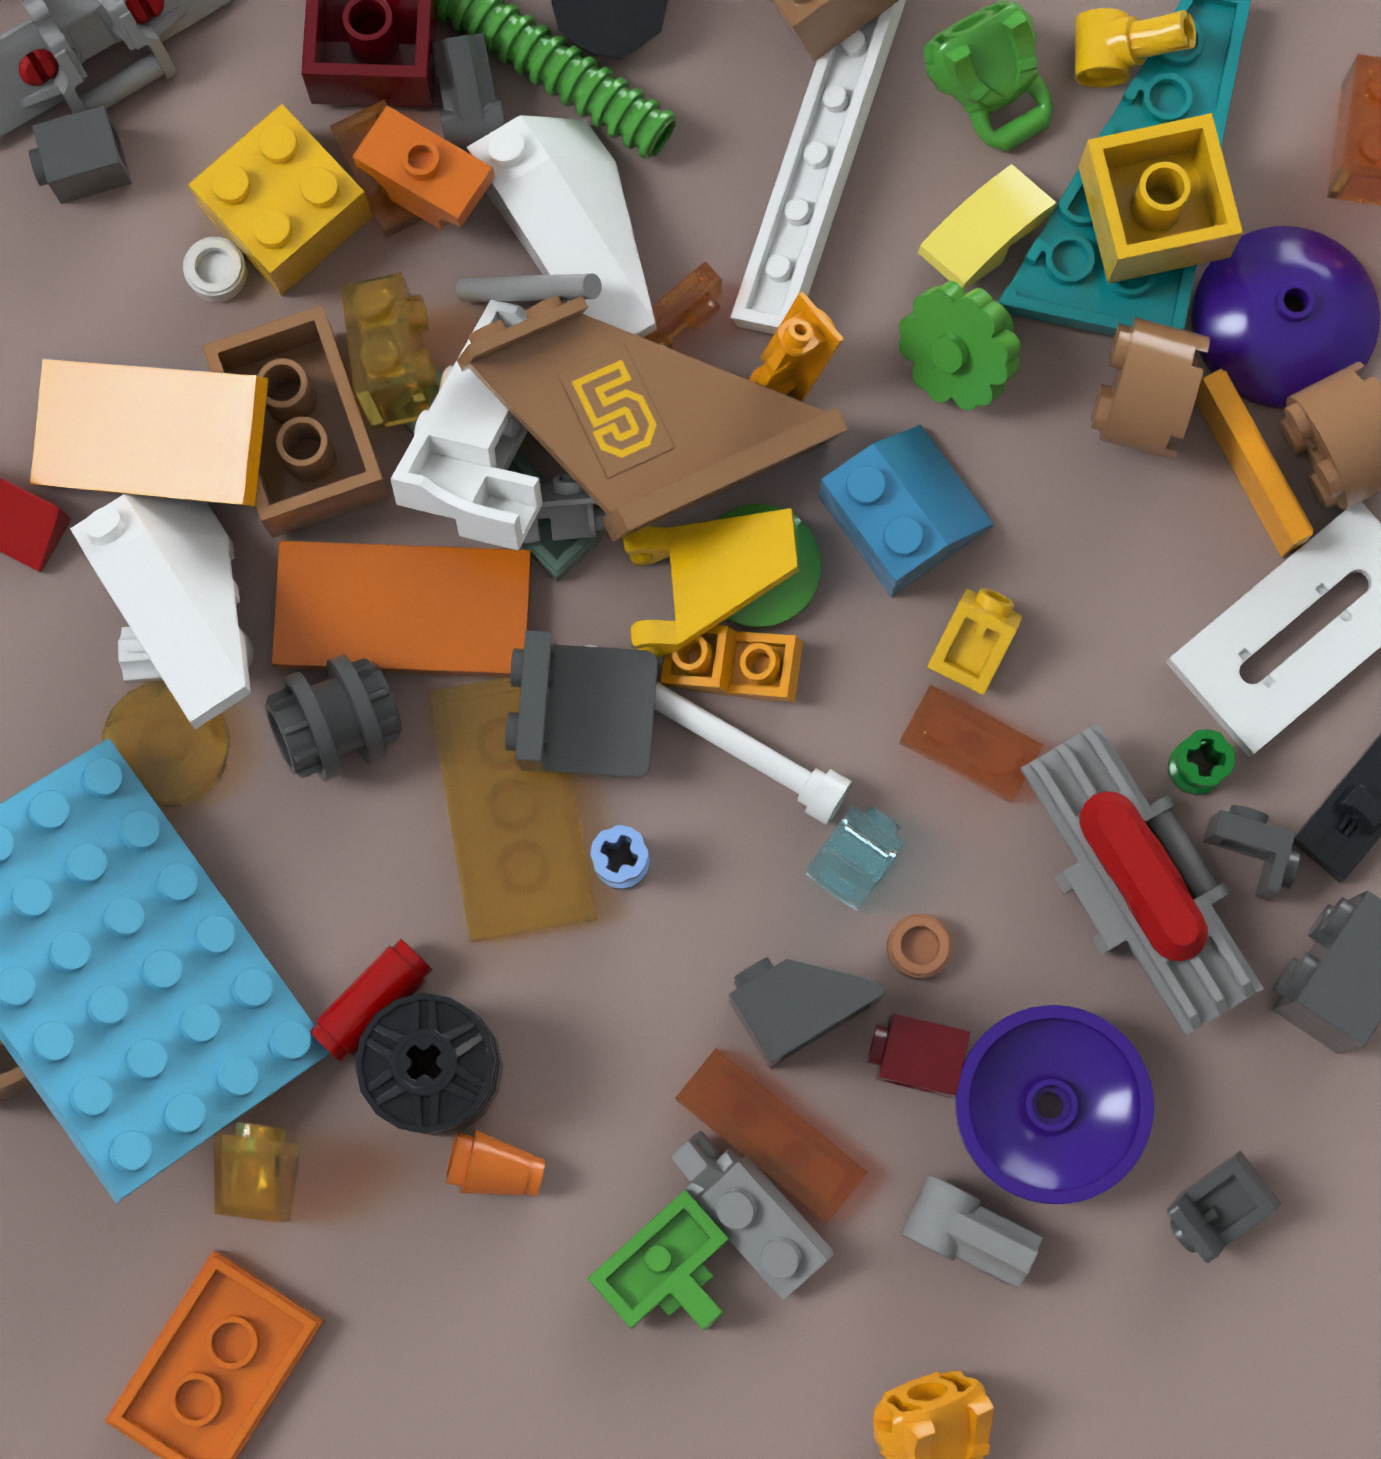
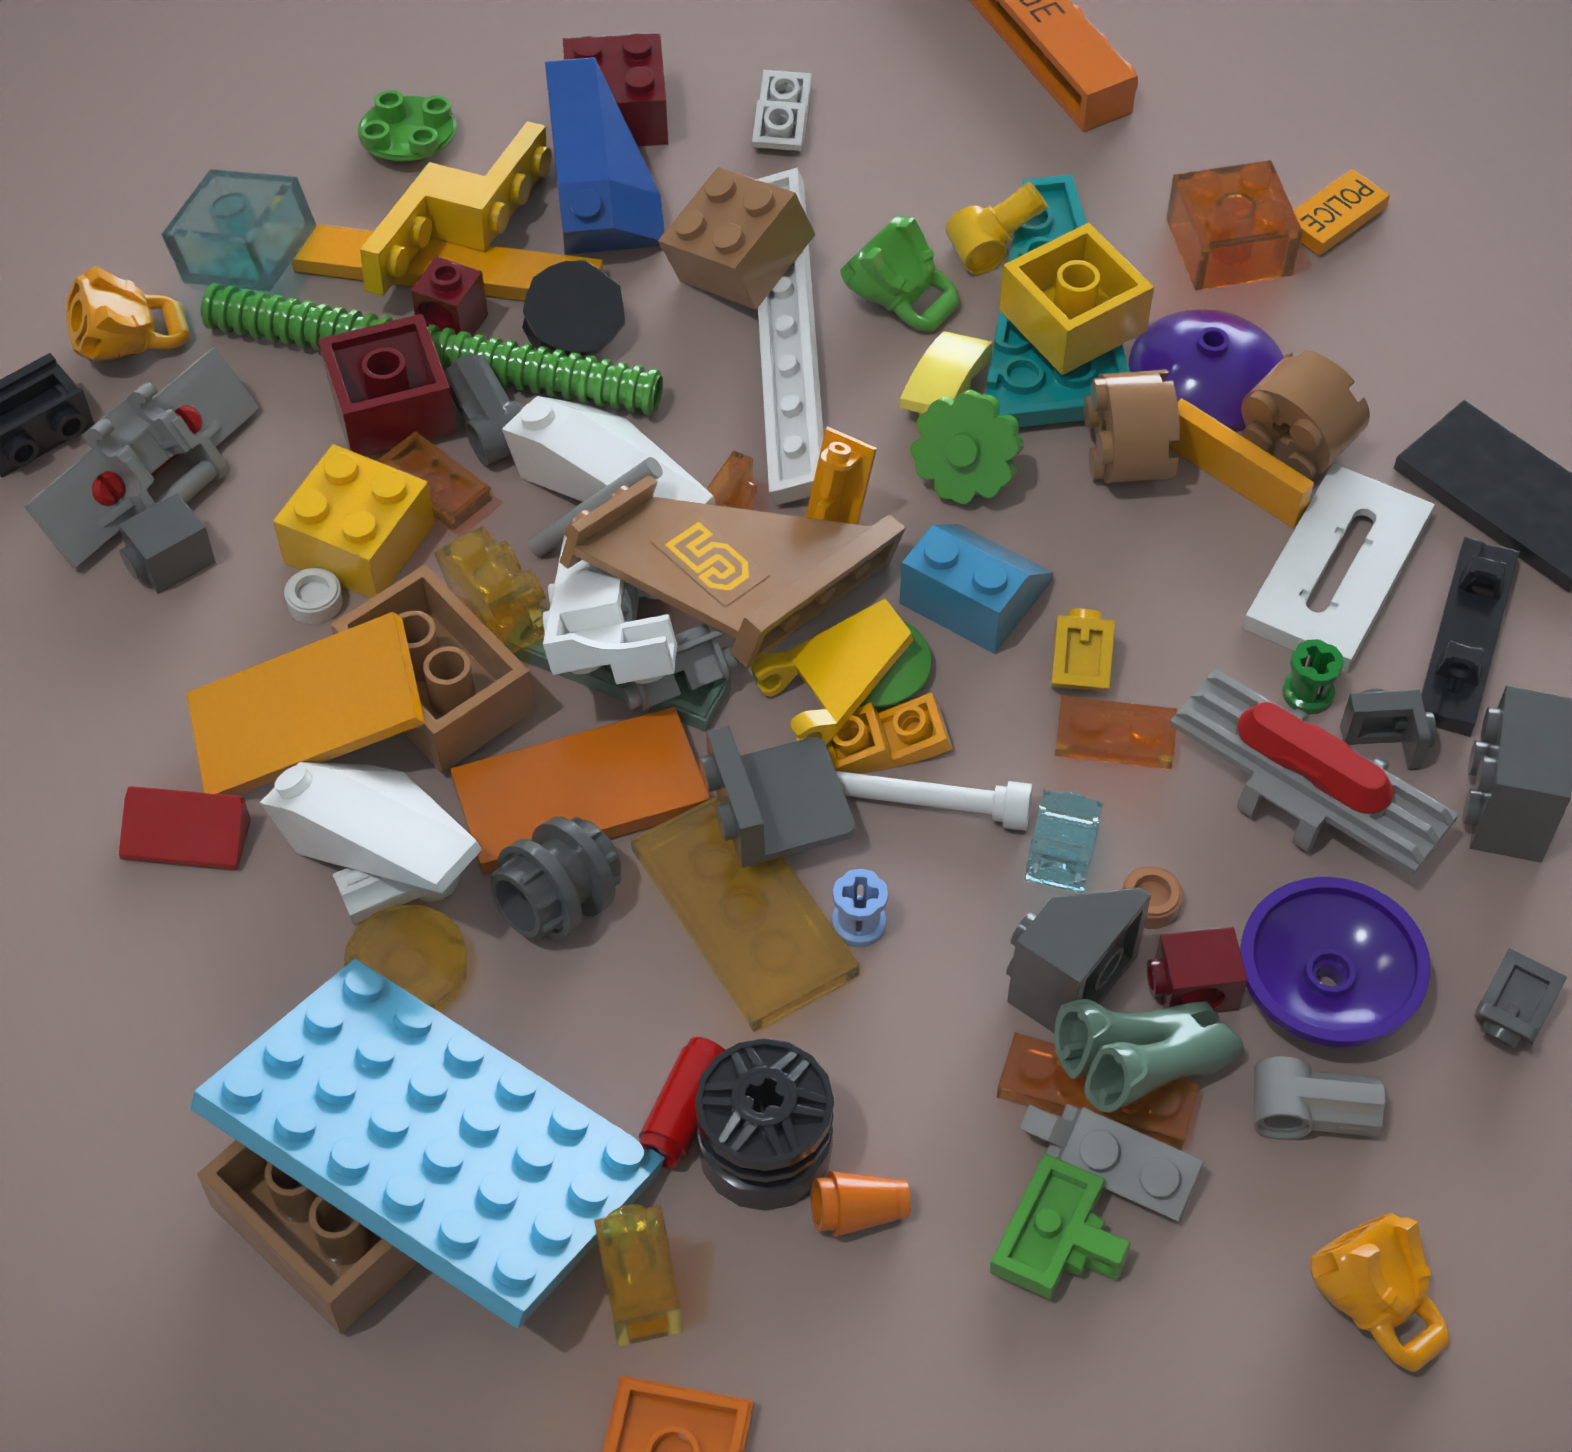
camera: 25 degrees left, 25 degrees down
orange brick [352,106,495,230] -> none
none -> sand green piece [1054,999,1244,1113]

